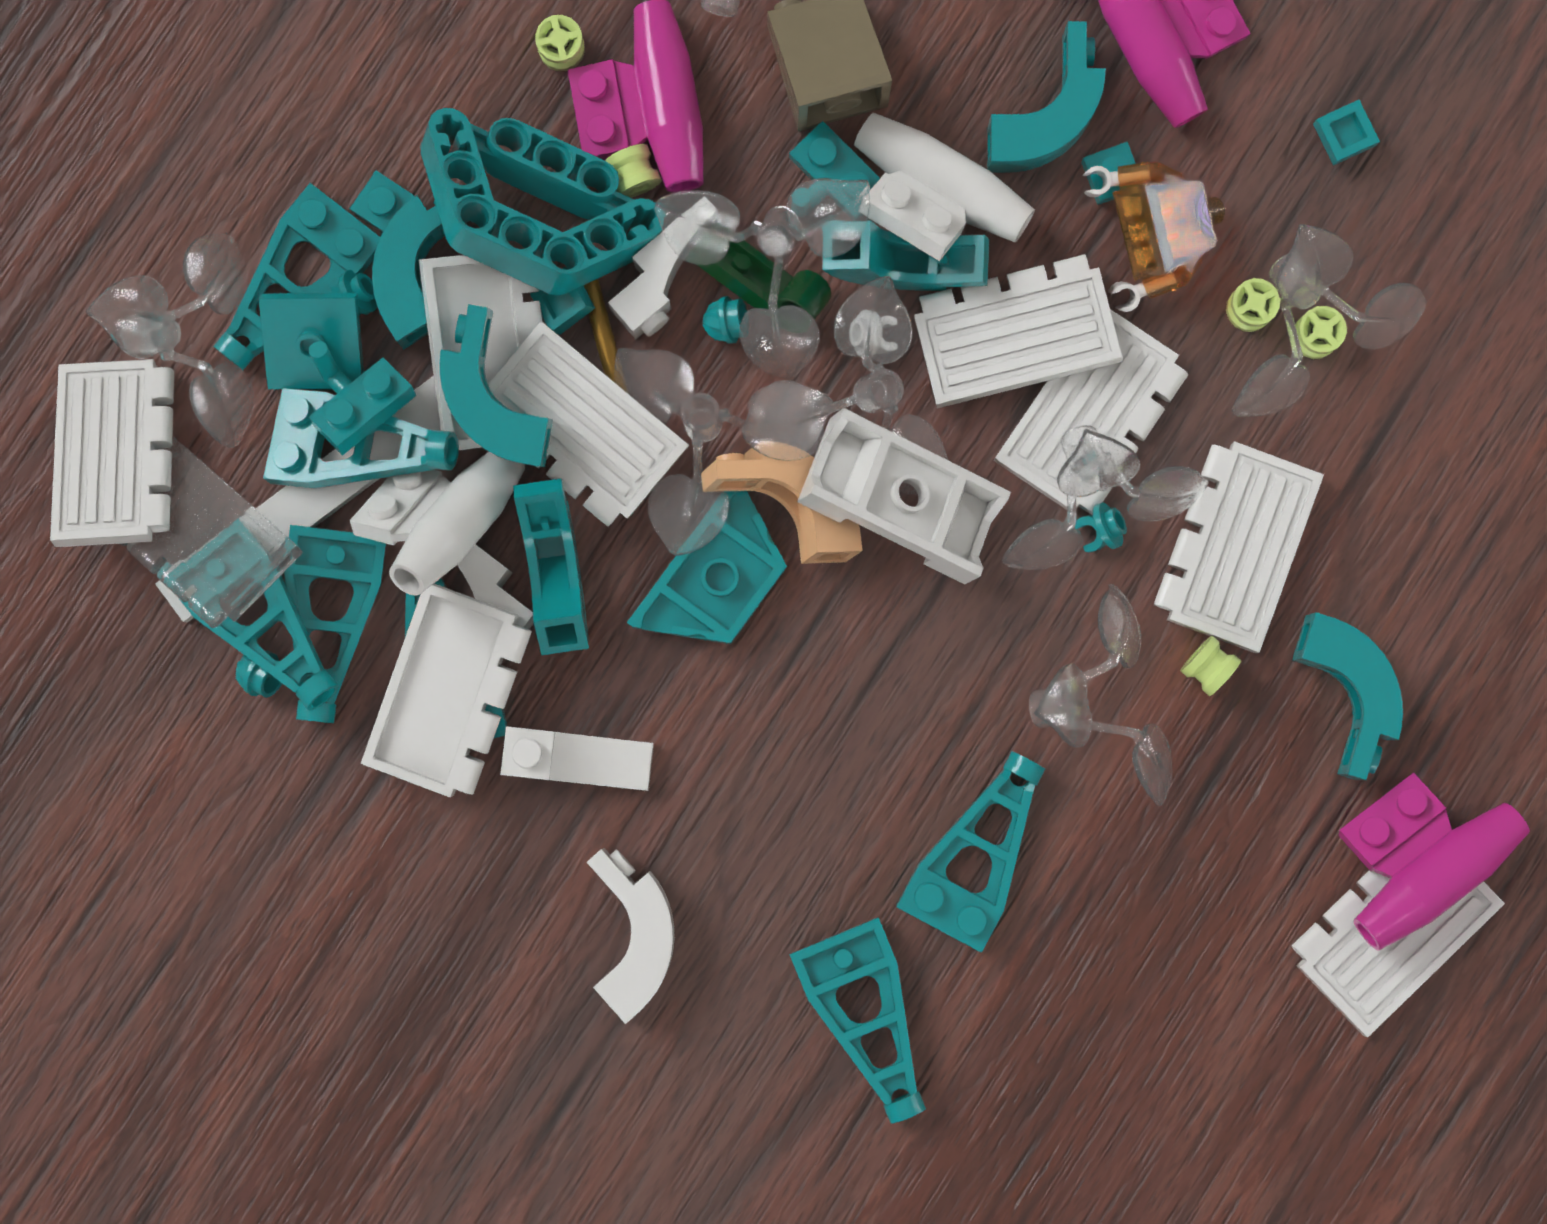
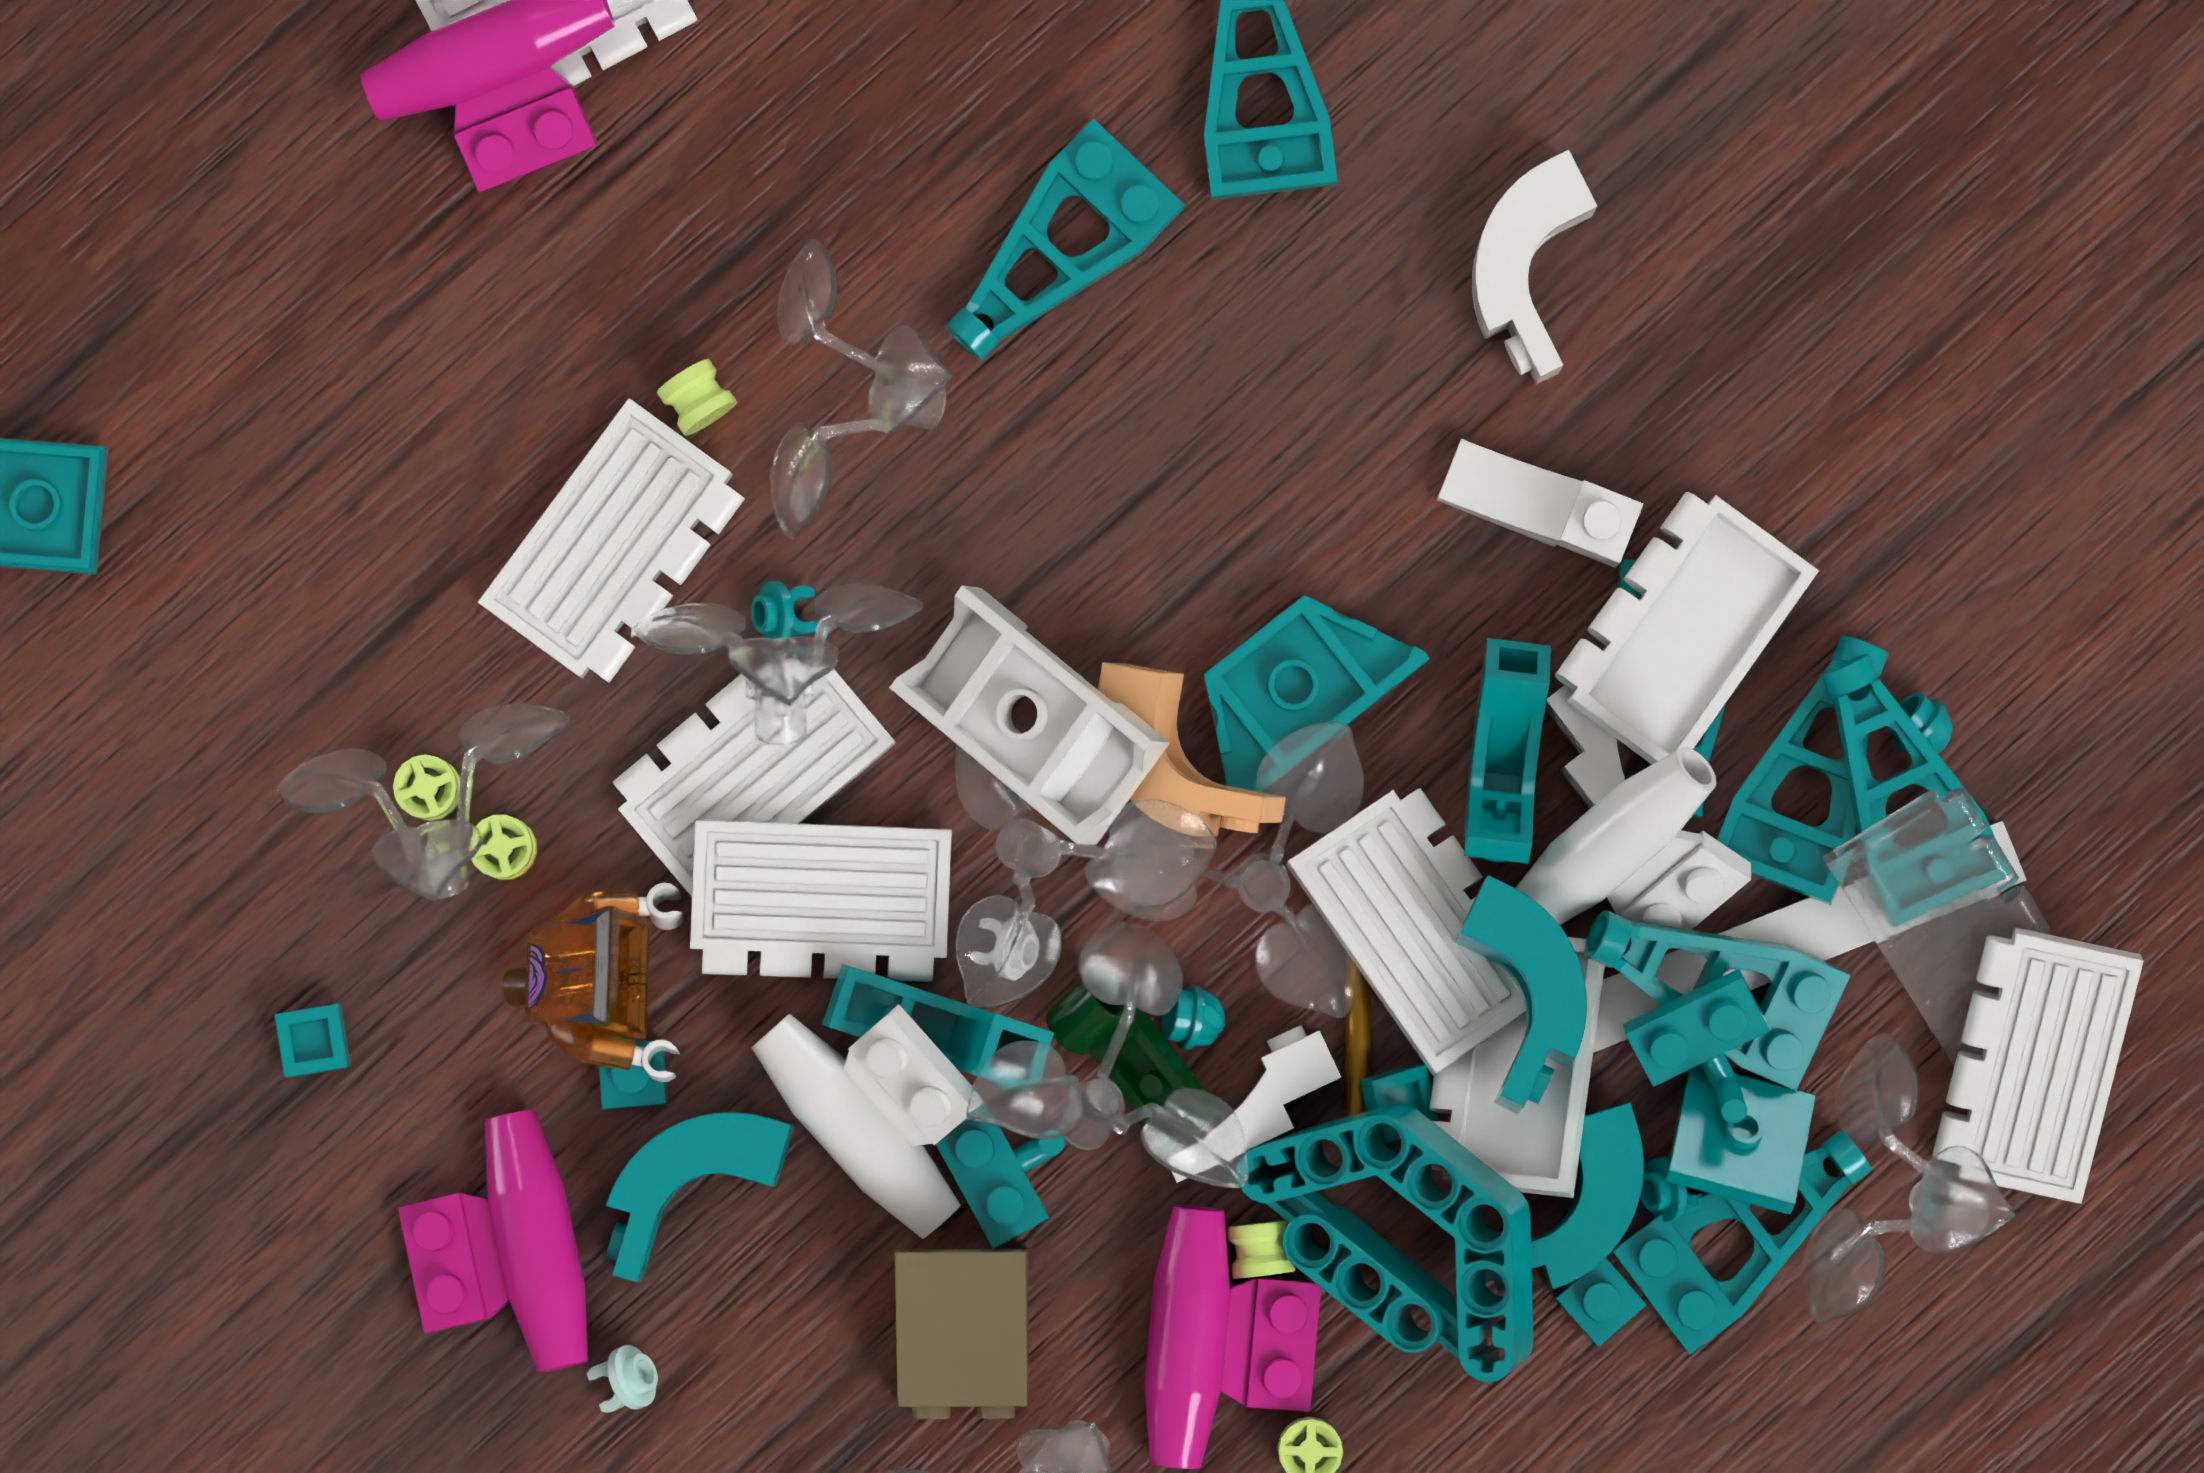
camera: 160 degrees left, 0 degrees up
teal arch [1292,612,1403,780] -> none

